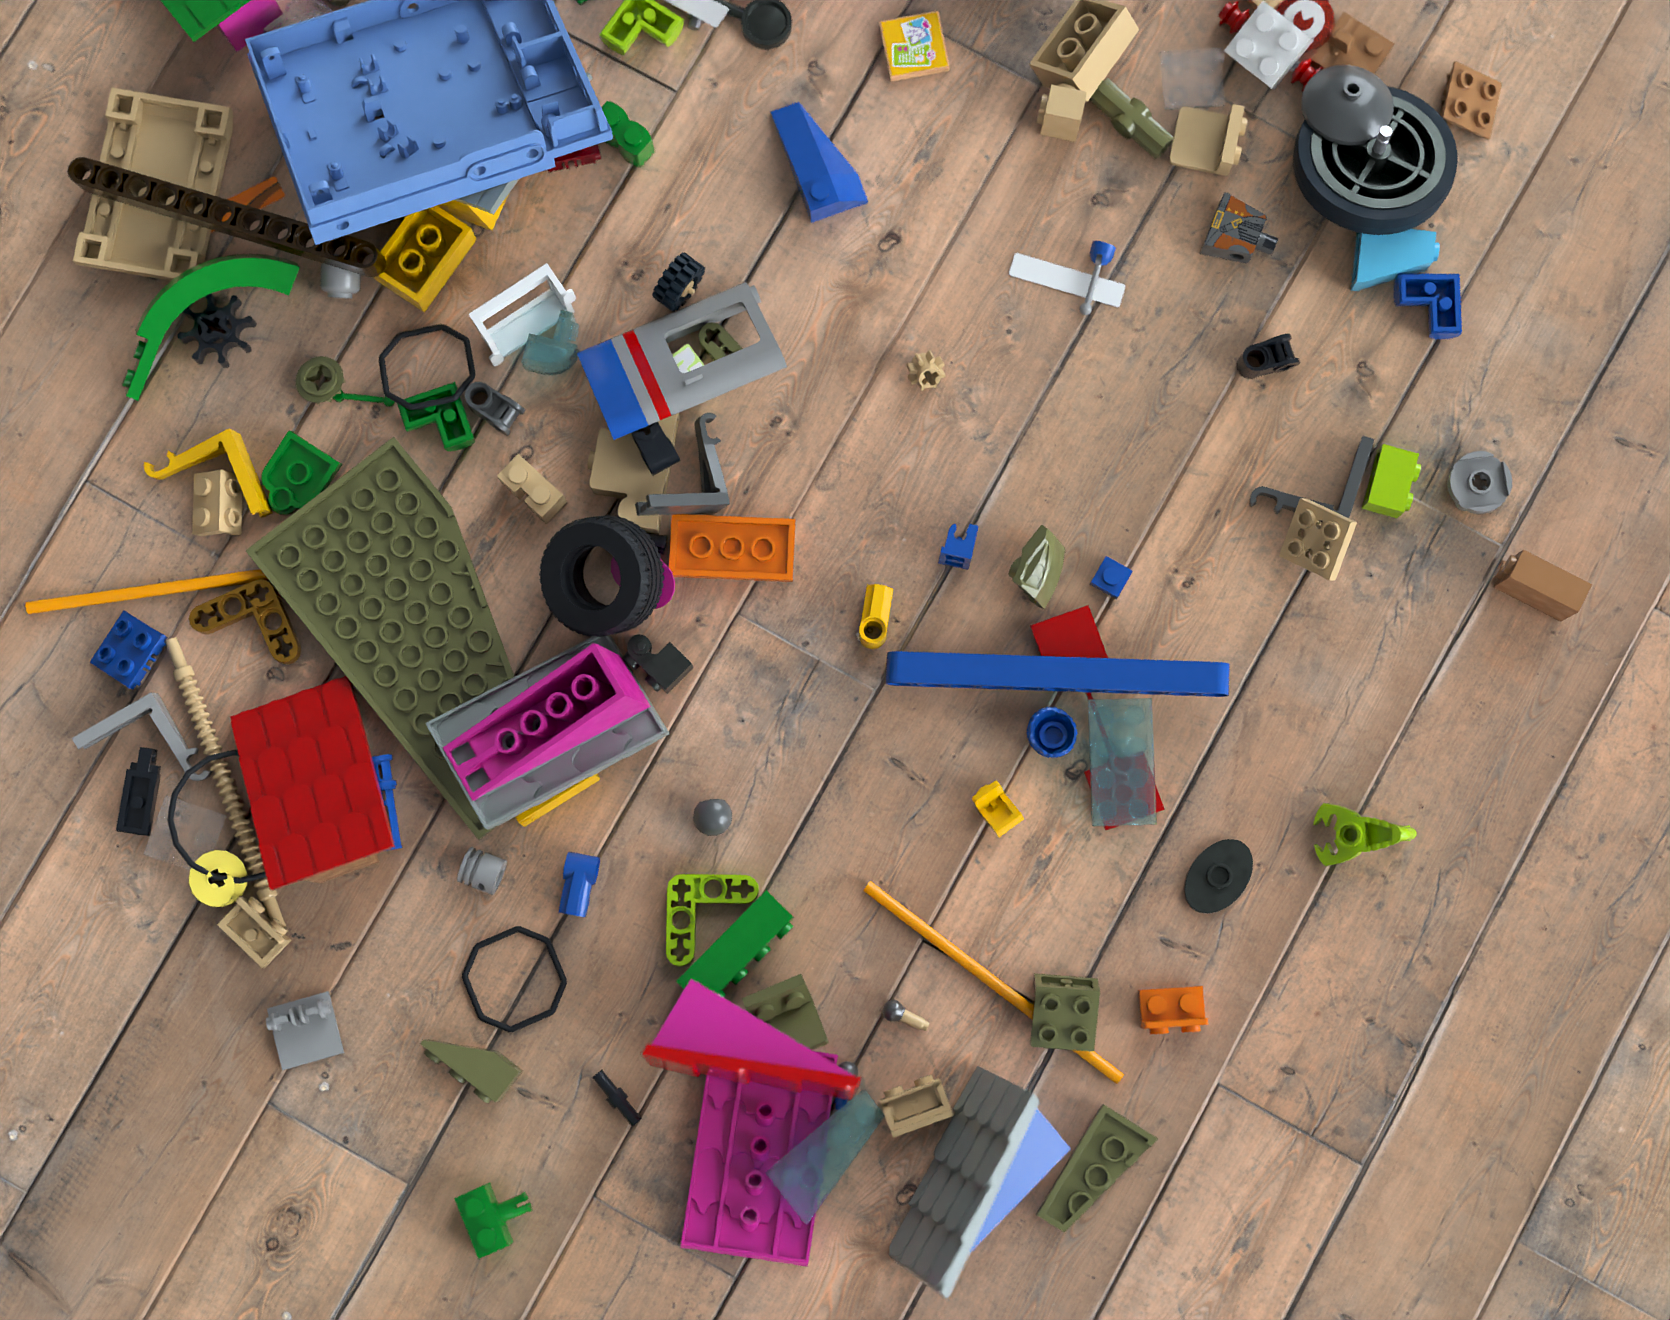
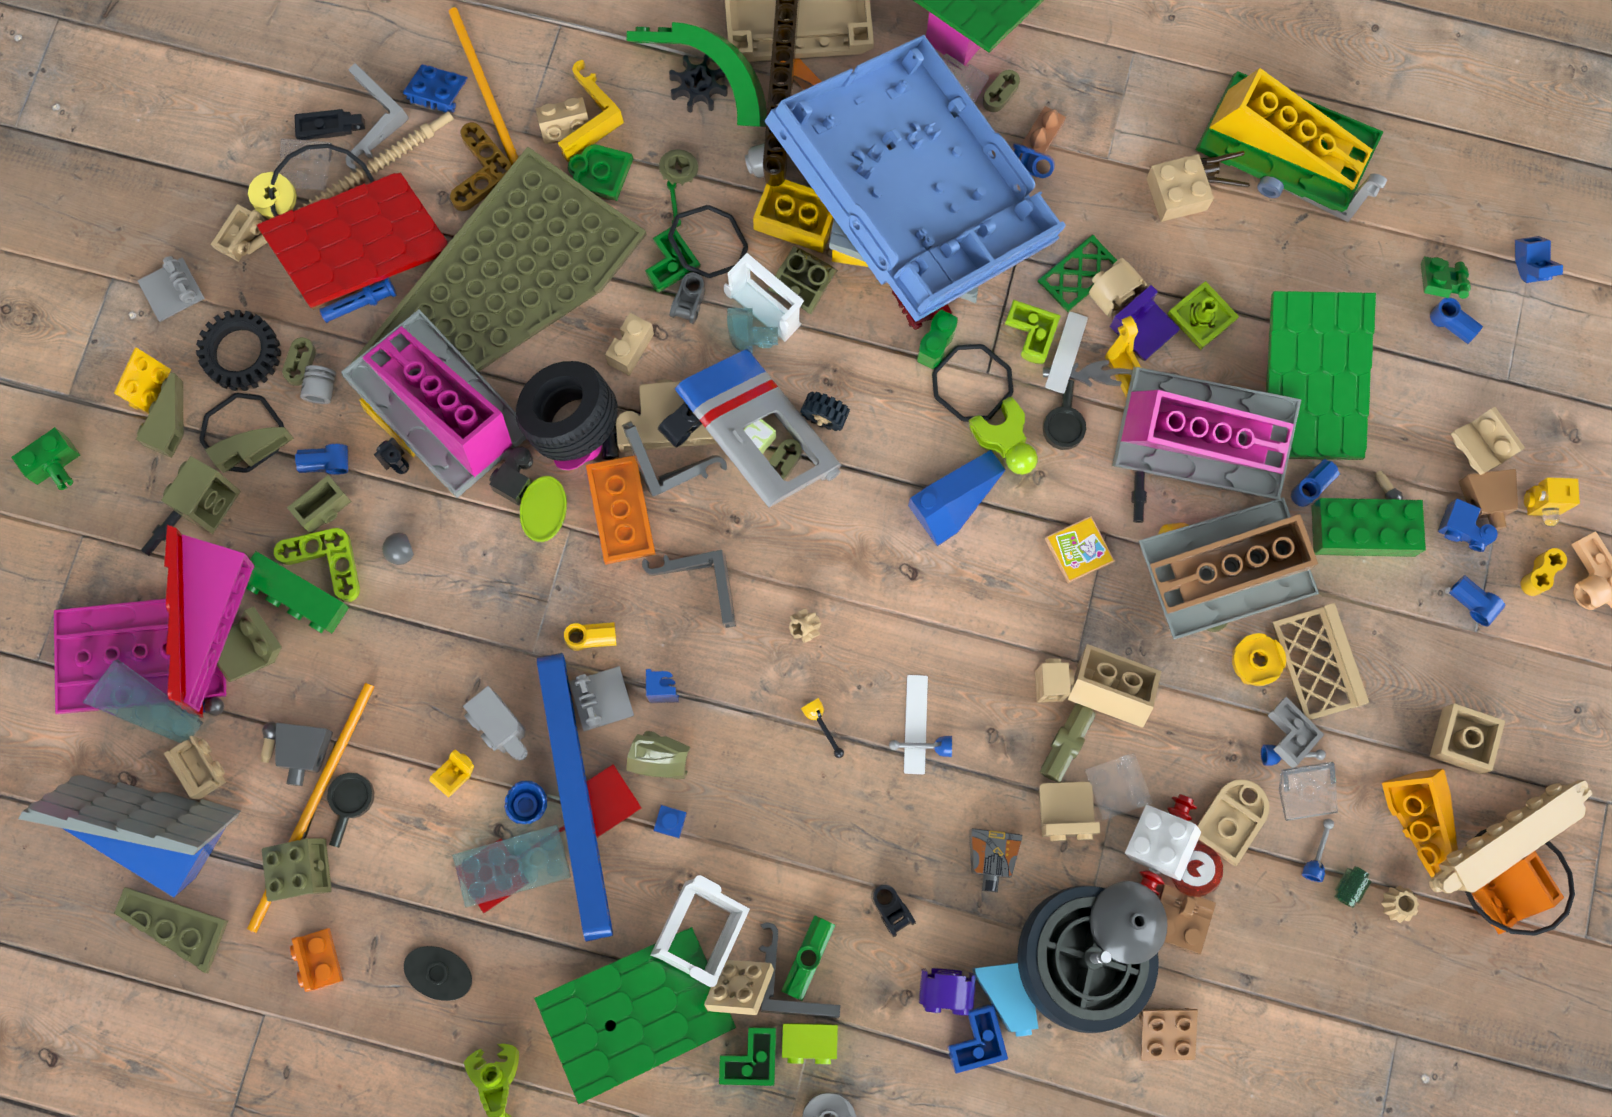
camera: 70 degrees right, 5 degrees down
none -> yellow hinge [114,347,171,414]
none -> olive brick [161,456,241,534]
none -> black tyre [196,310,281,391]
none -> olive slope [205,427,294,473]
none -> dark grey torso [275,723,333,786]
none -> olive beam [282,337,316,386]
none -> olive brick [287,475,352,534]
none -> pearl dark grey piece [327,773,375,848]
none -> black hinge [374,437,409,474]
none -> light grey hinge [463,686,528,761]
none -> lime piece [520,476,567,542]
none -> green piece [534,927,737,1105]
none -> light grey hinge [569,666,634,731]
none -> dark grey hinge [642,550,736,628]
none -> white piece [651,875,750,987]
none -> green brick [719,1027,776,1086]
none -> olive slope [768,246,838,314]
none -> green piece [781,915,836,1001]
none -> hinge [801,698,844,758]
none -> dark purple brick [919,968,976,1015]
none -> black piece [932,344,1014,422]
none -> lime piece [969,397,1038,475]

